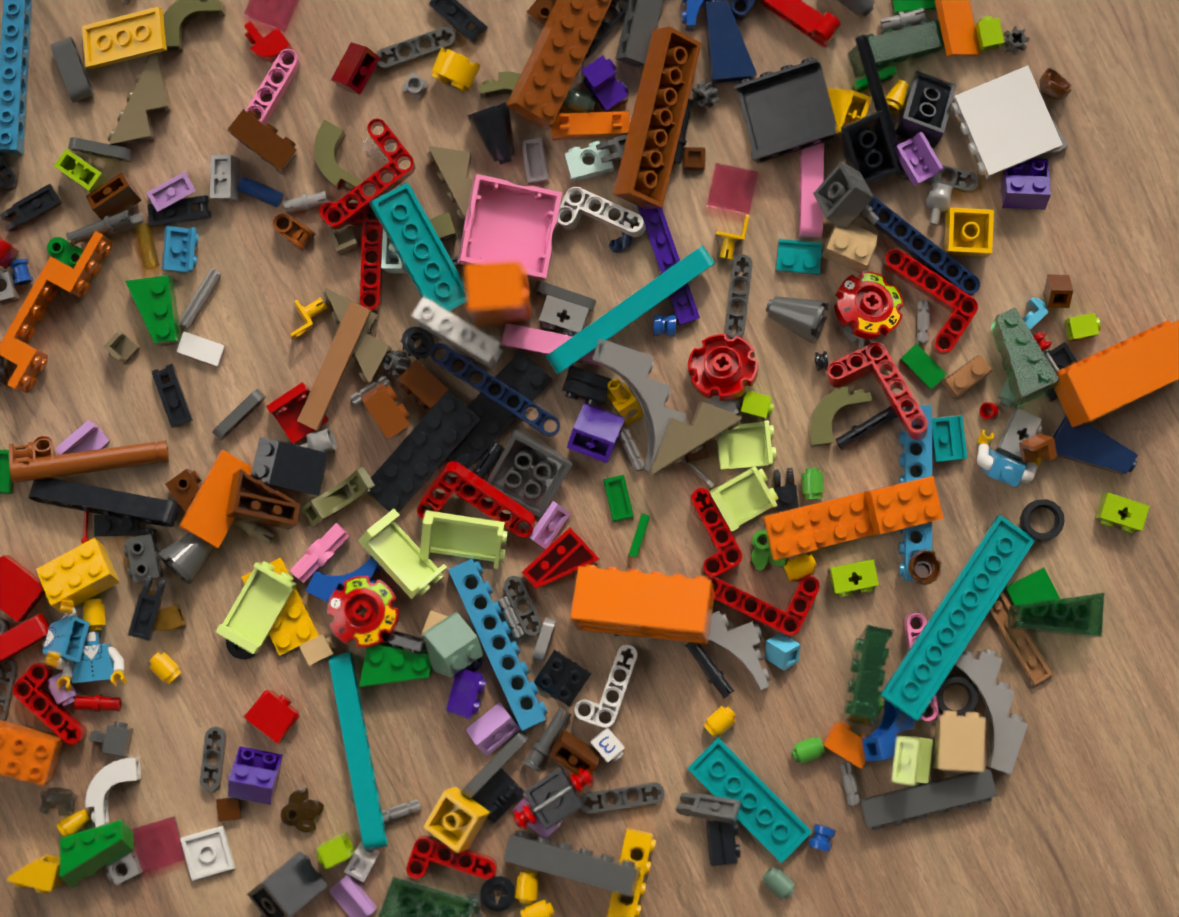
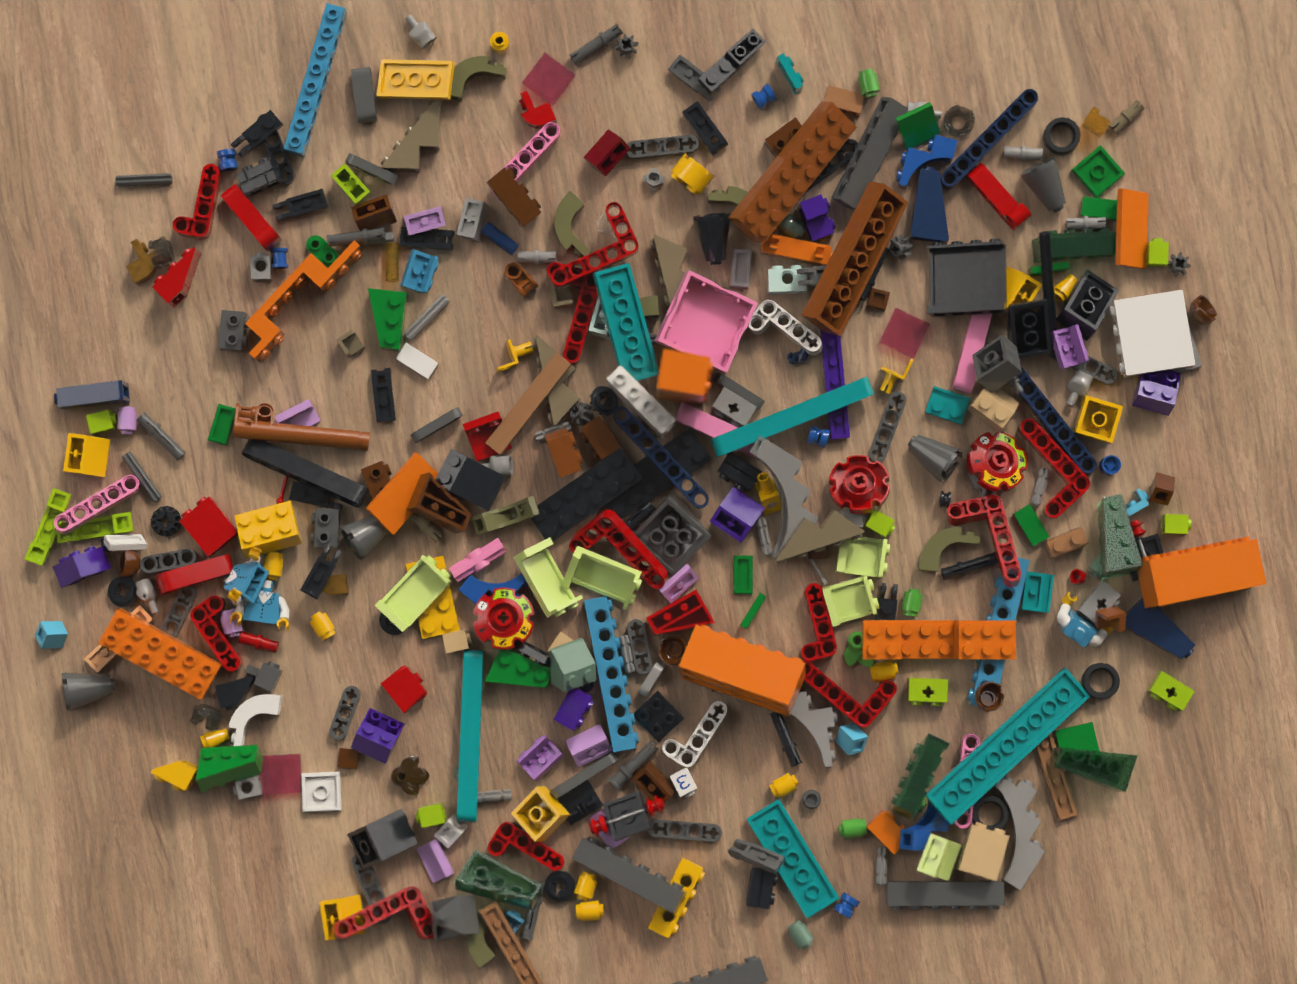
camera: 10 degrees right, 0 degrees up
none -> black slope [215,676,255,711]
none -> medium lavender bracket [517,735,564,782]
none -> reddish brown hair [658,636,687,665]
none -> dark grey plate [802,790,821,809]
none -> blue wheel [1099,455,1121,475]

